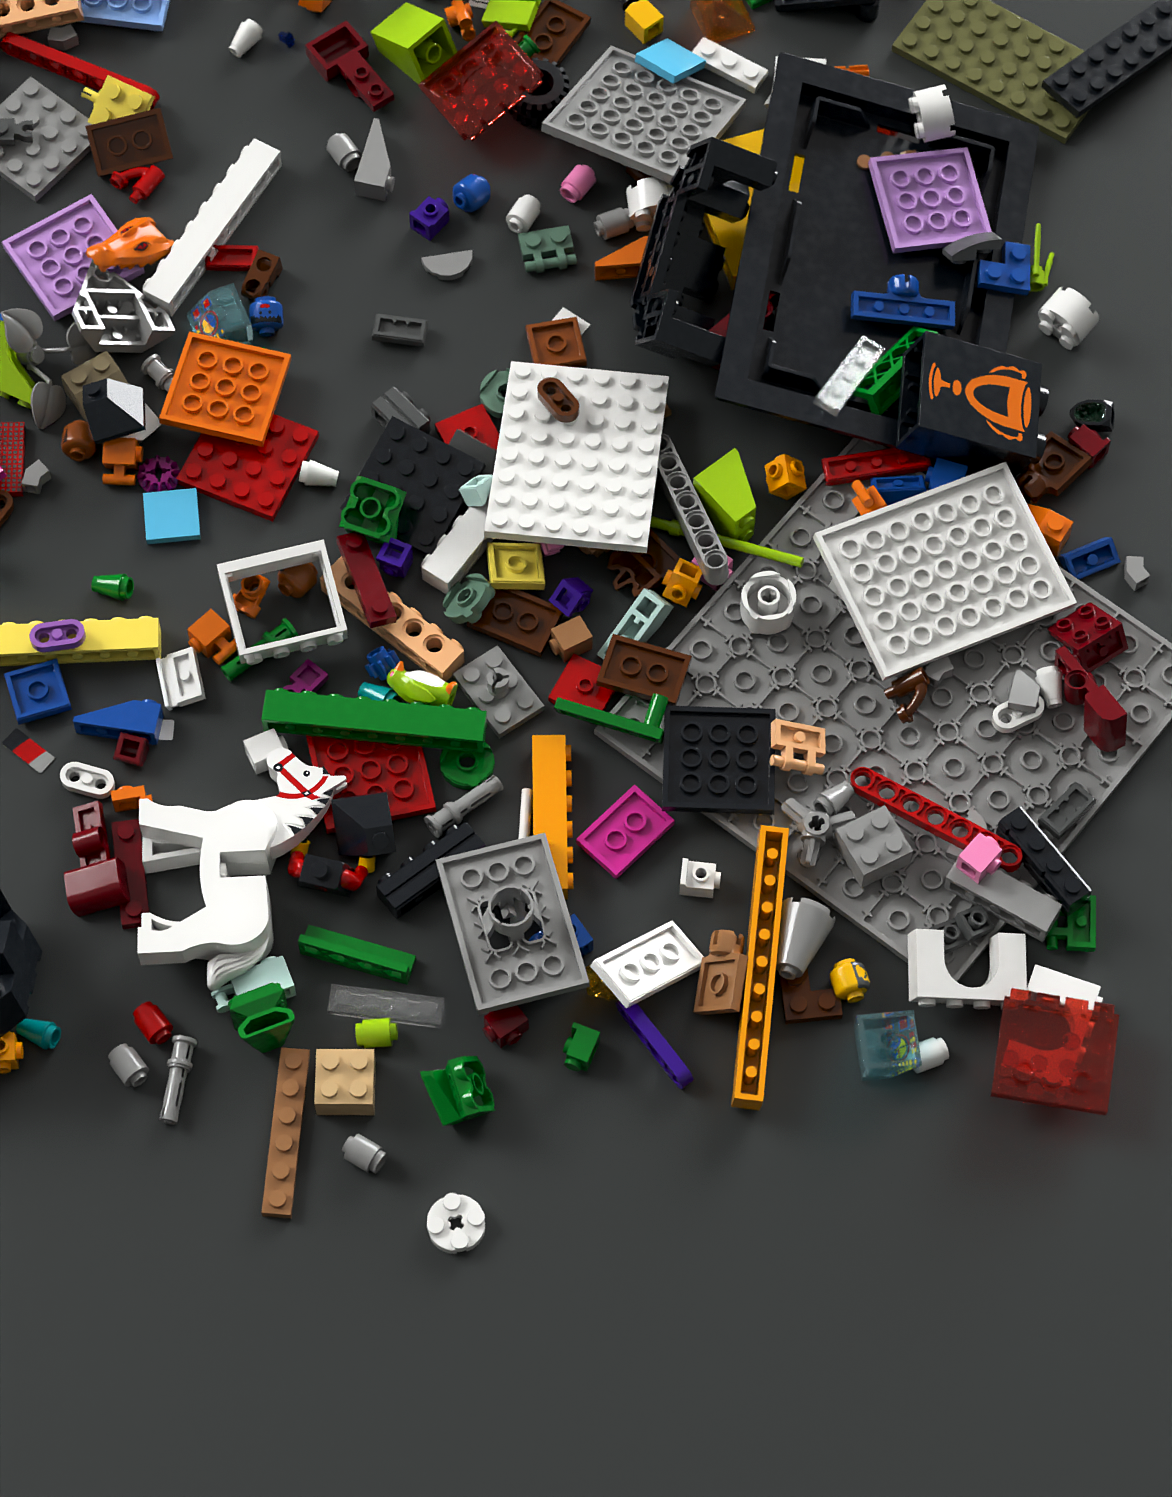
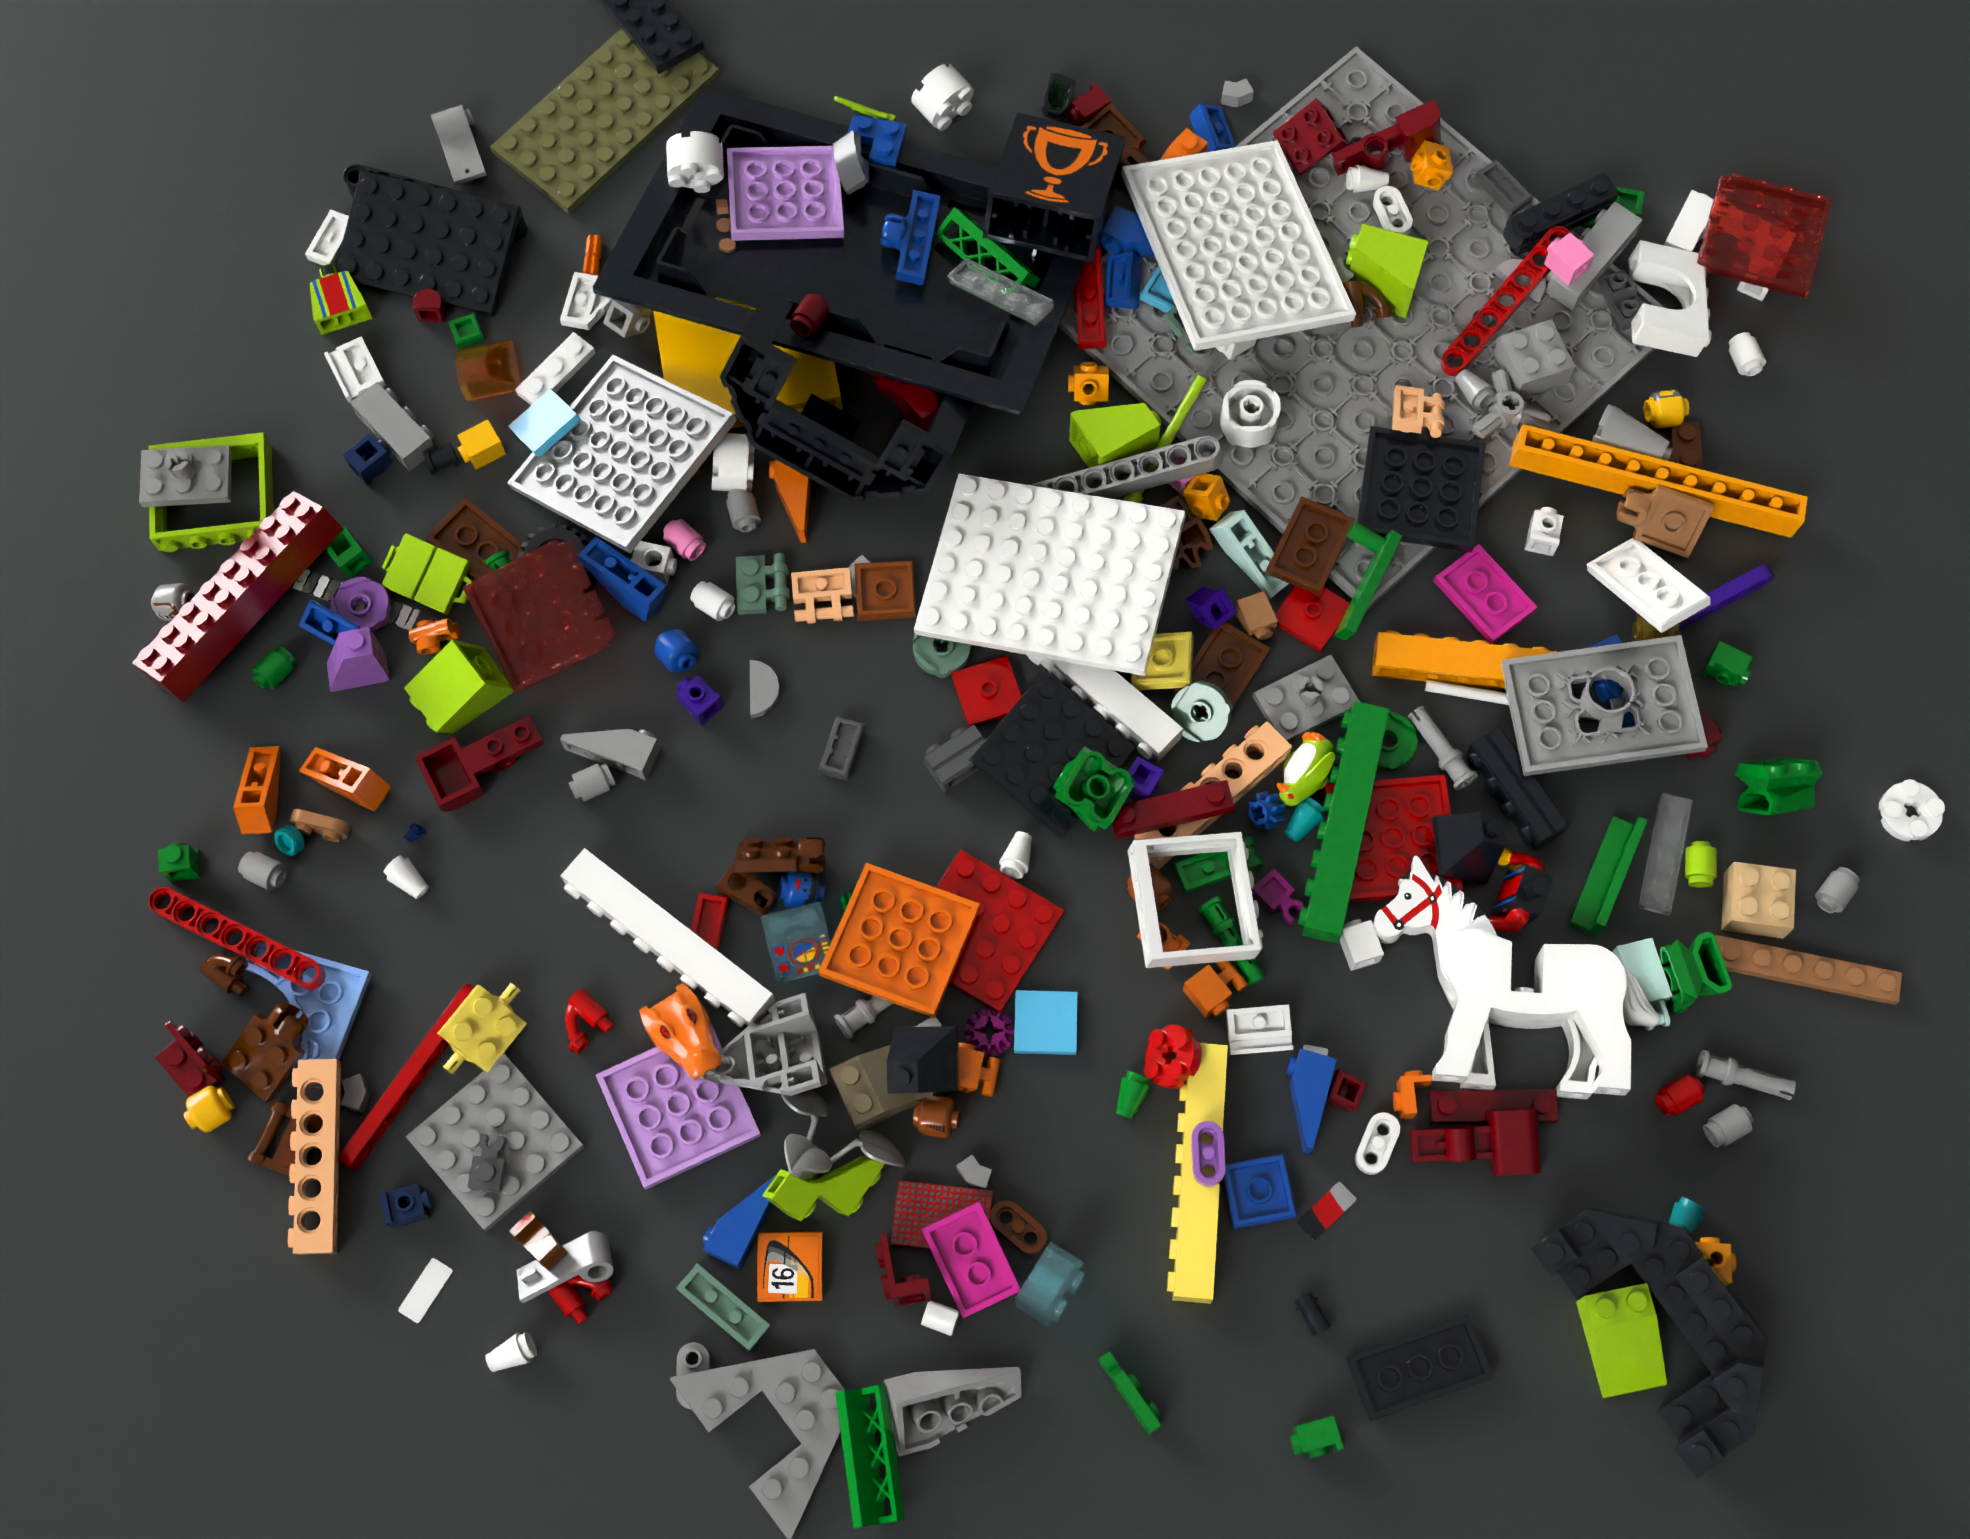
camera: 80 degrees left, 5 degrees up
reddish brown plate [85,108,174,177] -> none
dark grey slope [448,429,497,475] -> none
light aqua slope [459,475,493,506] -> none
reddish brown plate [537,377,579,423] -> none
orange brick [851,480,888,516] -> none
clear light blue slope [854,1010,922,1081] -> none
light grey slope [1008,670,1040,713] -> none
none -> blue slope [578,537,667,622]
none -> white brick [631,541,677,585]
none -> reddish brown plate [734,837,826,873]
none -> dark red brick [790,294,830,337]
none -> light nougat plate [791,567,854,624]
none -> red plate [1144,1025,1202,1089]
none -> green plate [1174,836,1264,894]
none -> lime slope [1345,223,1429,318]
none -> light orange brick [1411,140,1453,190]

